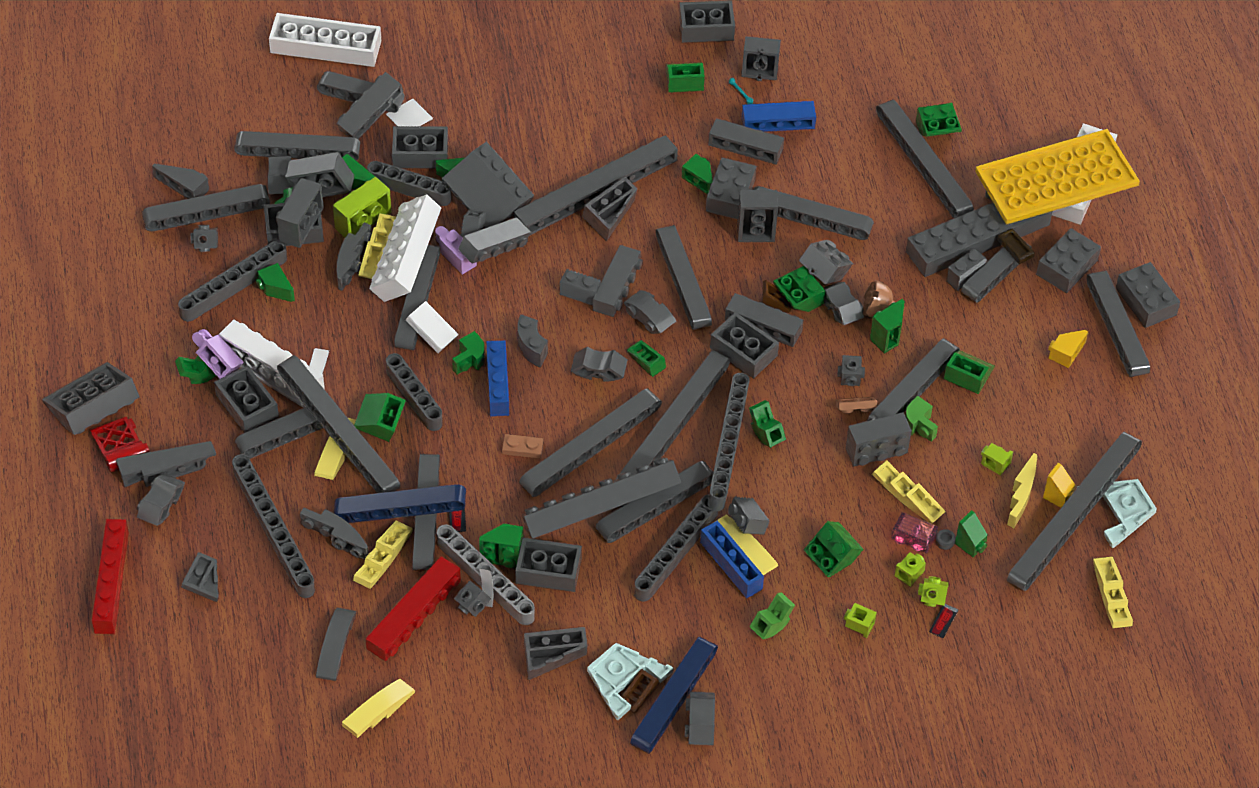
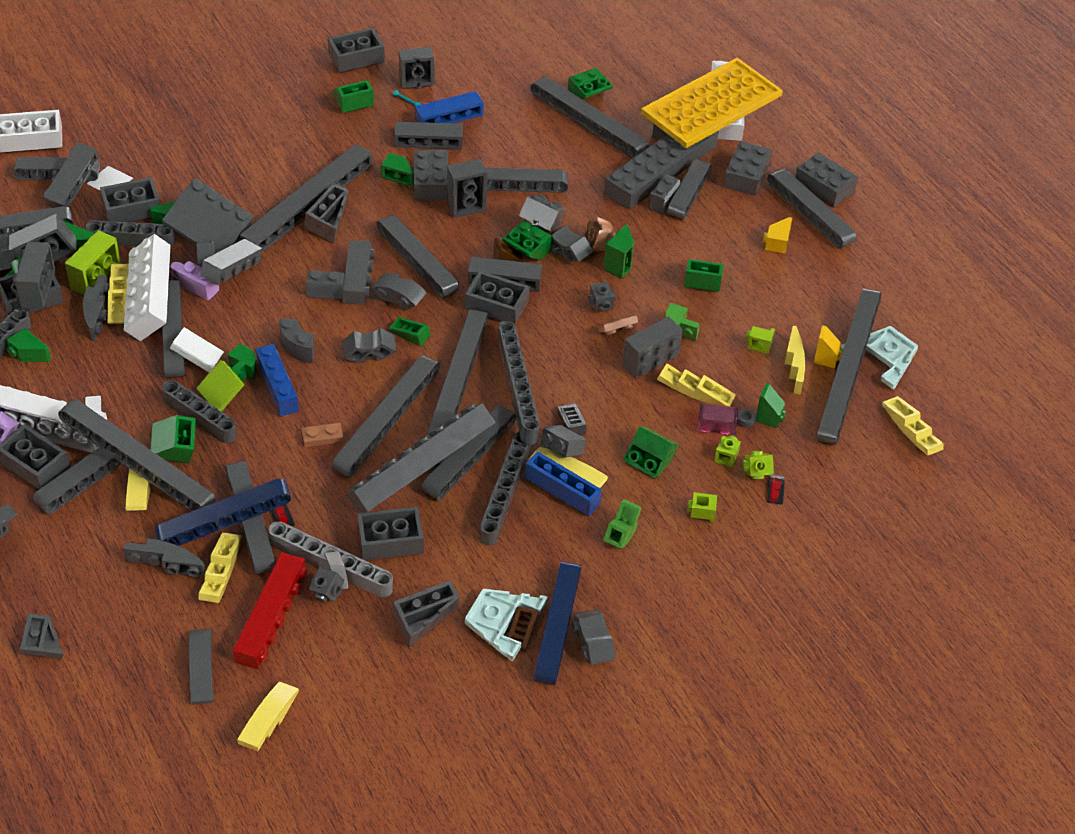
camera: 20 degrees left, 5 degrees down
dark grey beam [232,454,315,598] -> none
green slope [479,523,523,568] -> none
green brick [749,400,786,448] -> none
dark grey beam [867,338,960,421] -> none
dark brown tile [997,228,1035,264] -> none
none -> lime tile [197,360,245,412]
none -> dark grey slope [557,403,587,435]

